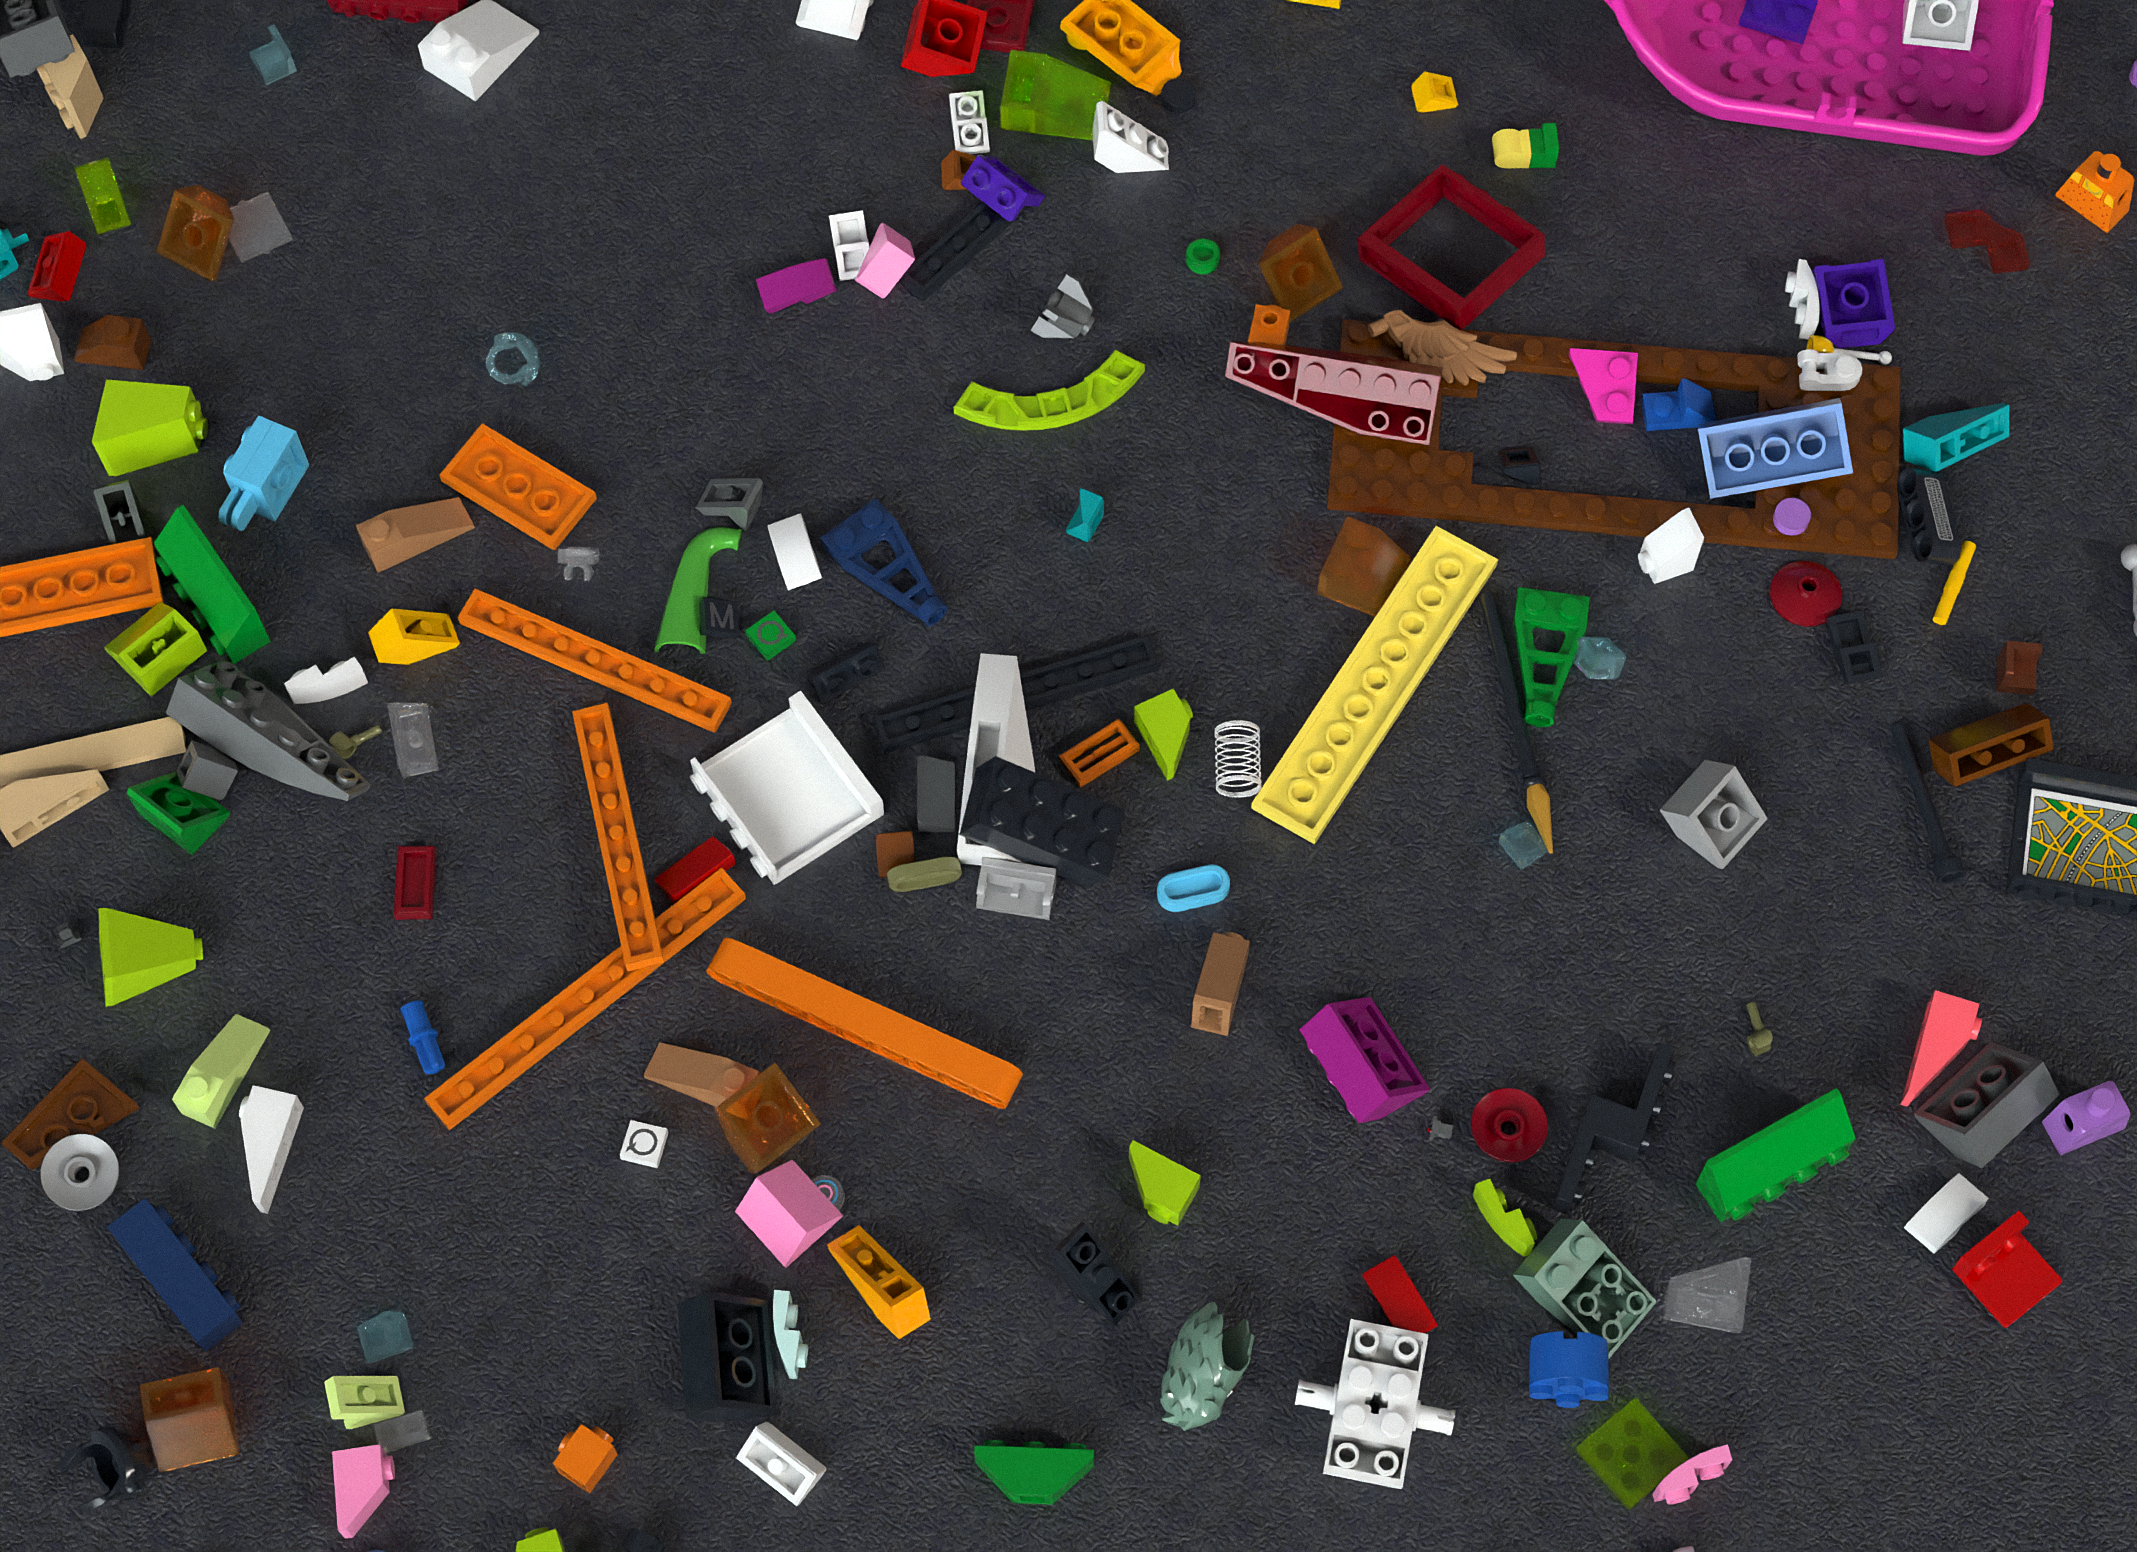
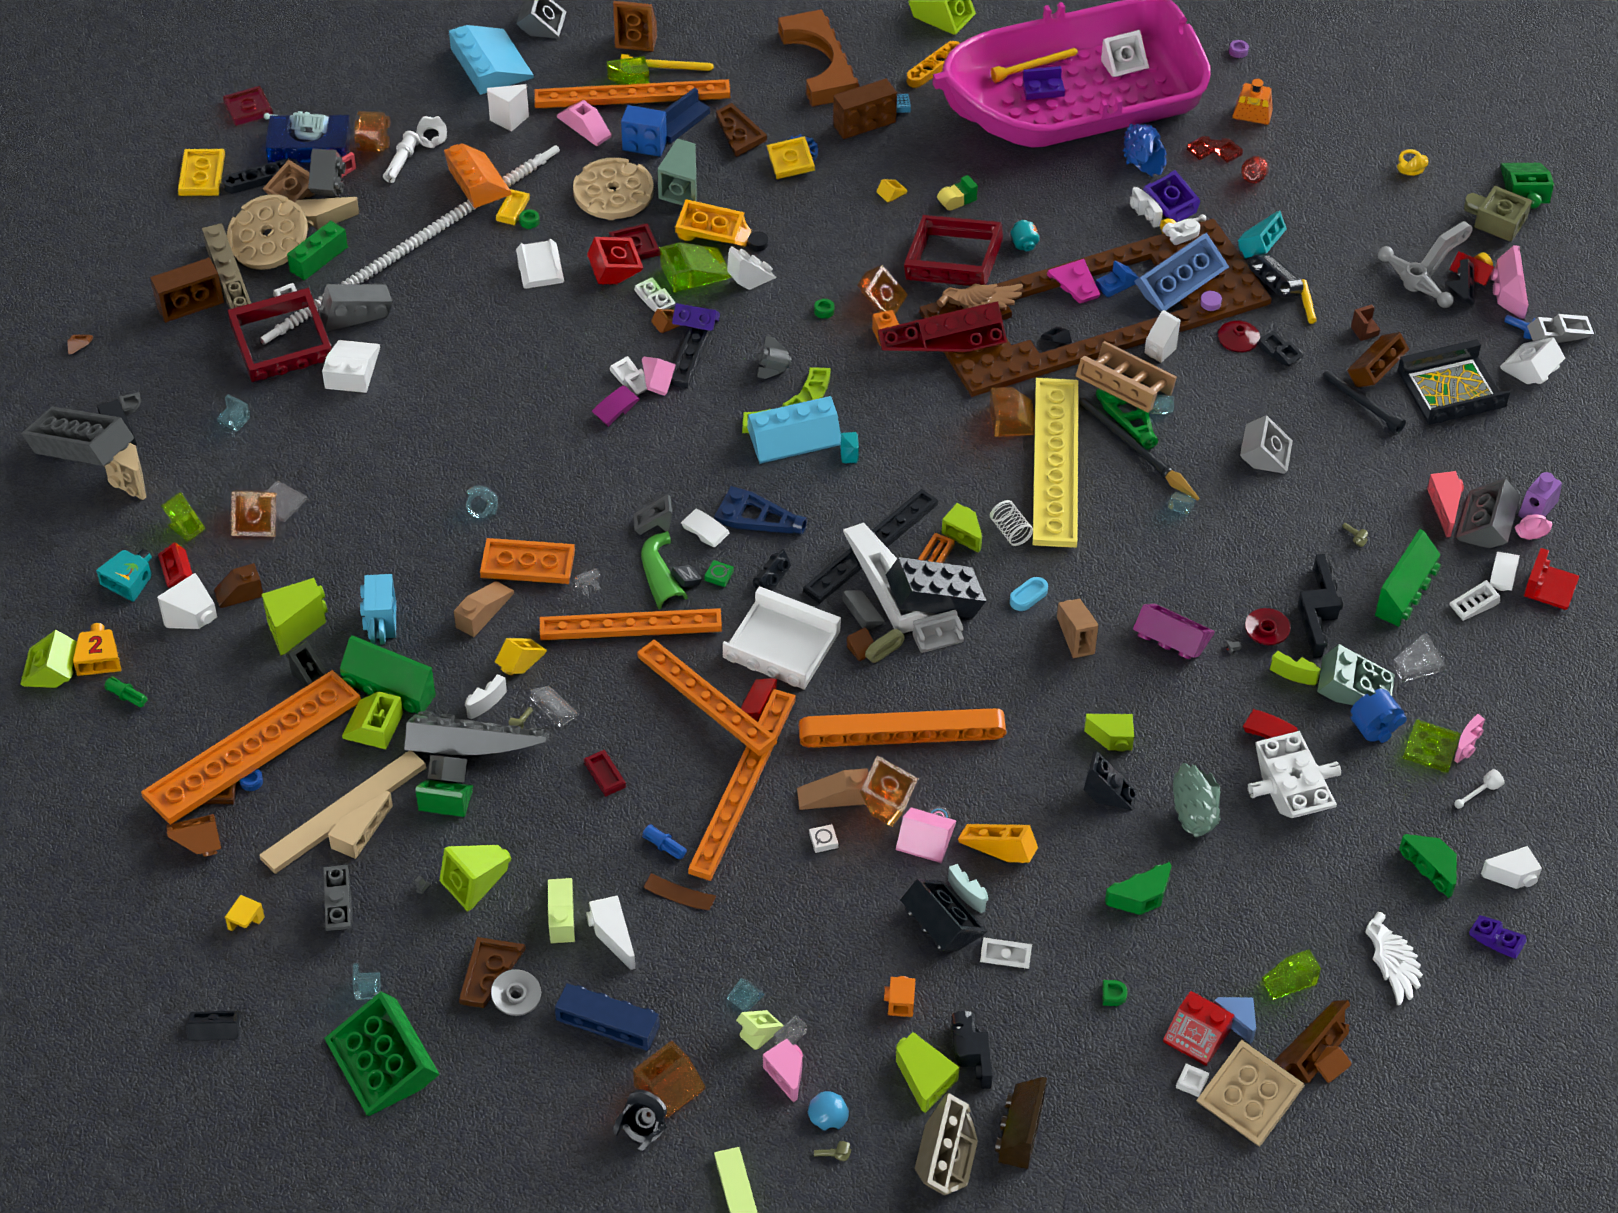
camera: 30 degrees left, 15 degrees down
none -> reddish brown sticker [644,873,716,910]
none -> medium azure slope [747,396,841,464]
none -> teal head [1010,220,1040,251]
none -> medium nougat fence [1076,341,1177,413]
none -> blue head [1123,123,1166,177]
none -> clear red head [1241,156,1269,183]
none -> white slope [1449,580,1500,621]
none -> bright pink piece [1515,514,1552,540]

